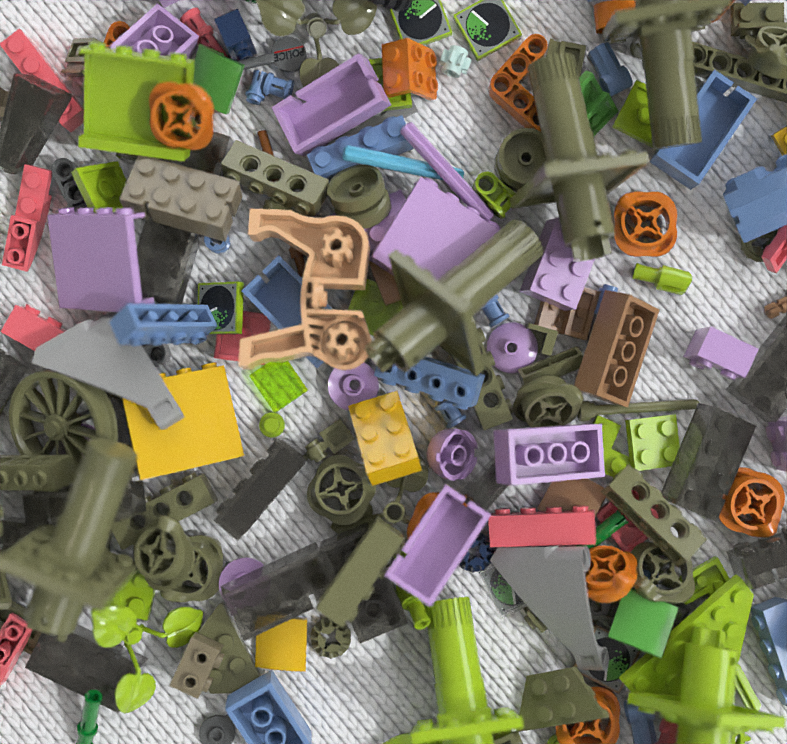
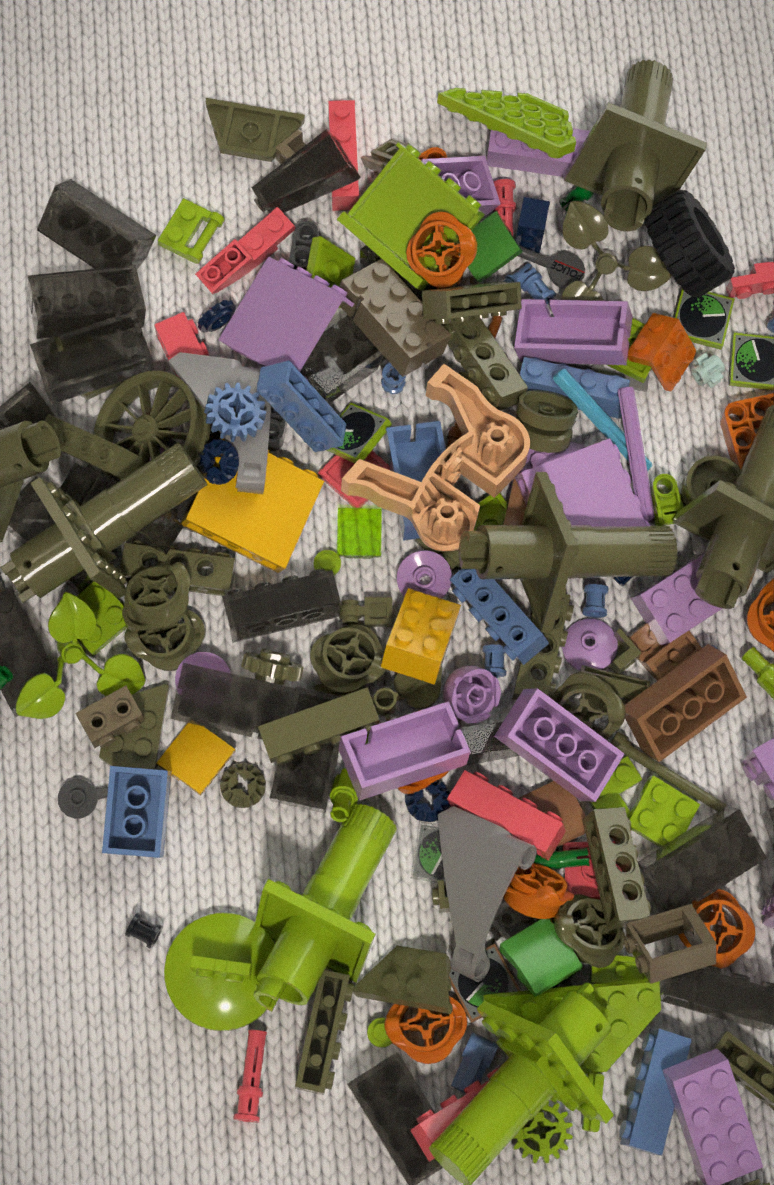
camera: 30 degrees right, 15 degrees down
none -> dark blue gear [197,300,236,333]
none -> dark blue gear [198,440,239,485]
none -> medium blue gear [204,382,267,442]
none -> olive gear [241,649,304,685]
none -> olive brick [422,282,522,324]
none -> dark tan window [623,904,716,984]

